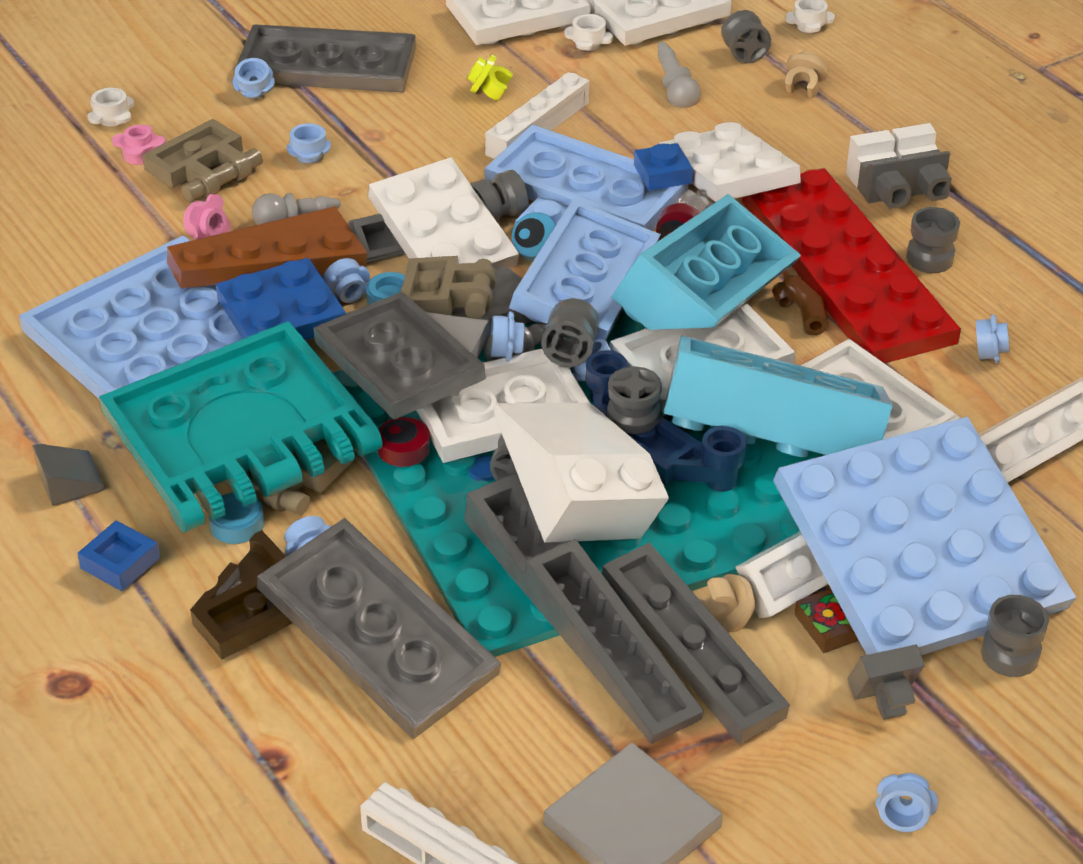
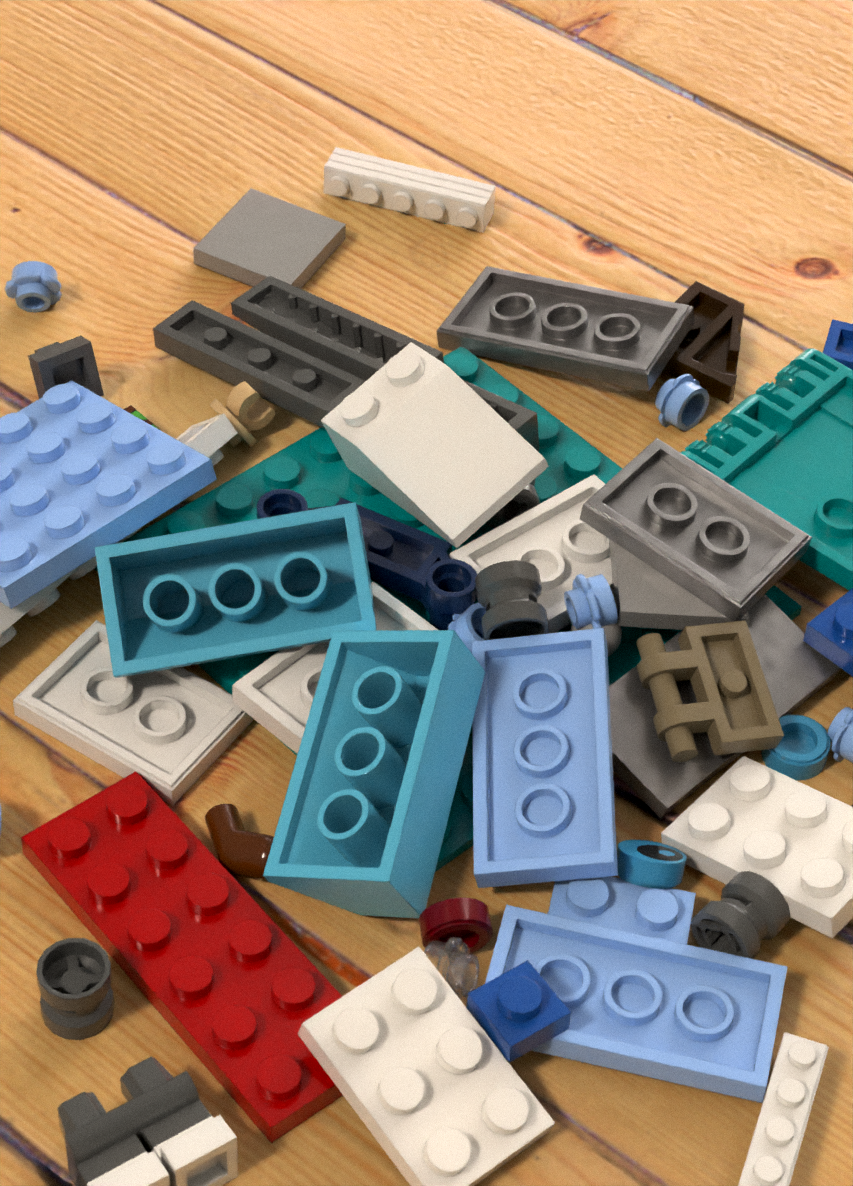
camera: 160 degrees right, 5 degrees up
dark grey wheel [607,366,662,434] -> none

